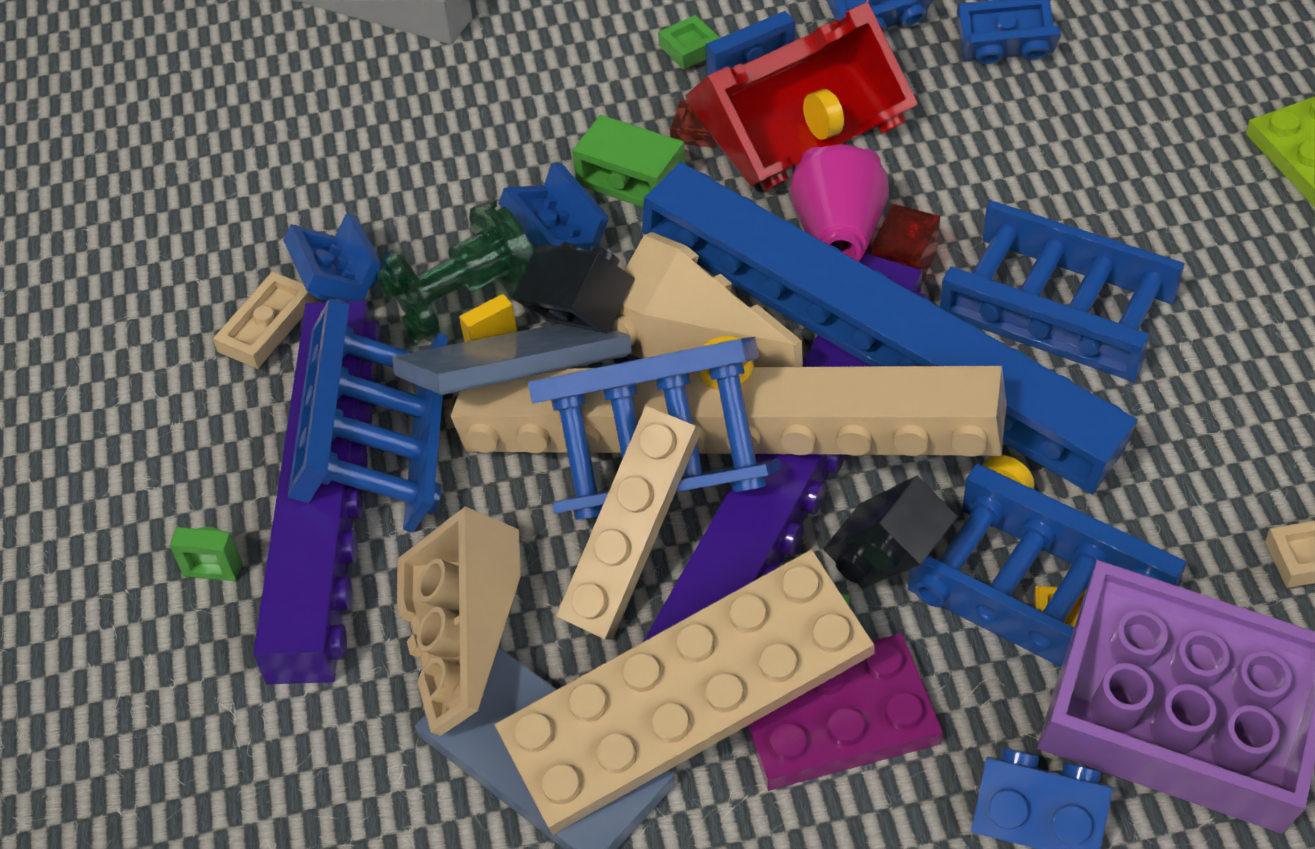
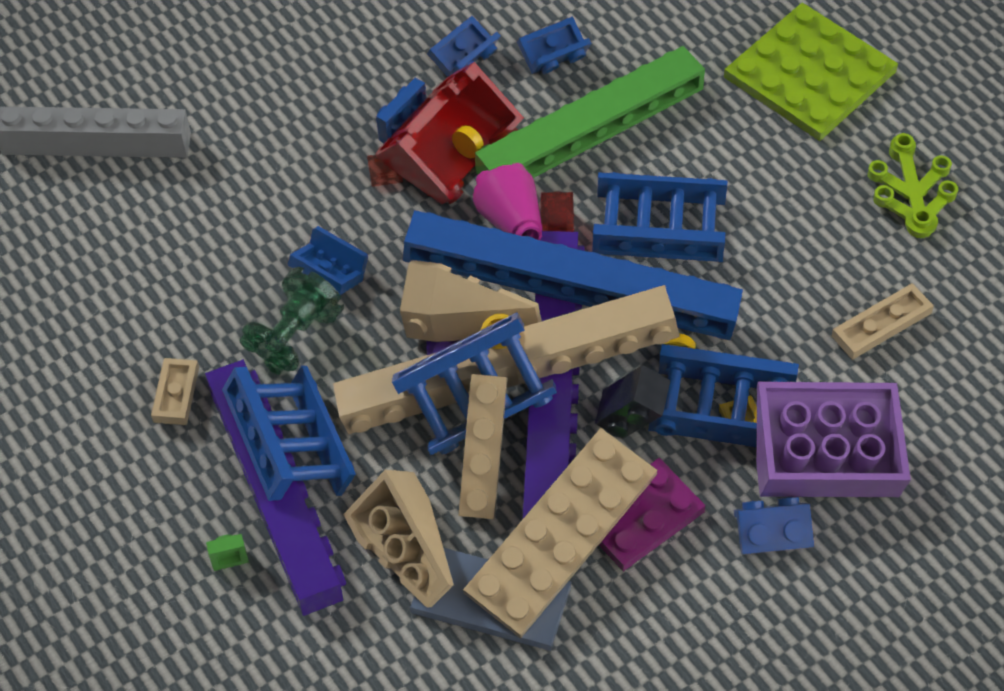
camera: 25 degrees left, 5 degrees up
blue bracket [283,213,381,301] -> none
sand blue tile [392,324,632,395] -> none
yellow tile [459,294,517,342] -> none
black brick [511,242,634,334] -> none
bright green brick [572,114,685,207] -> none
bright green plate [658,15,720,70] -> none
none -> bright green brick [475,46,705,178]

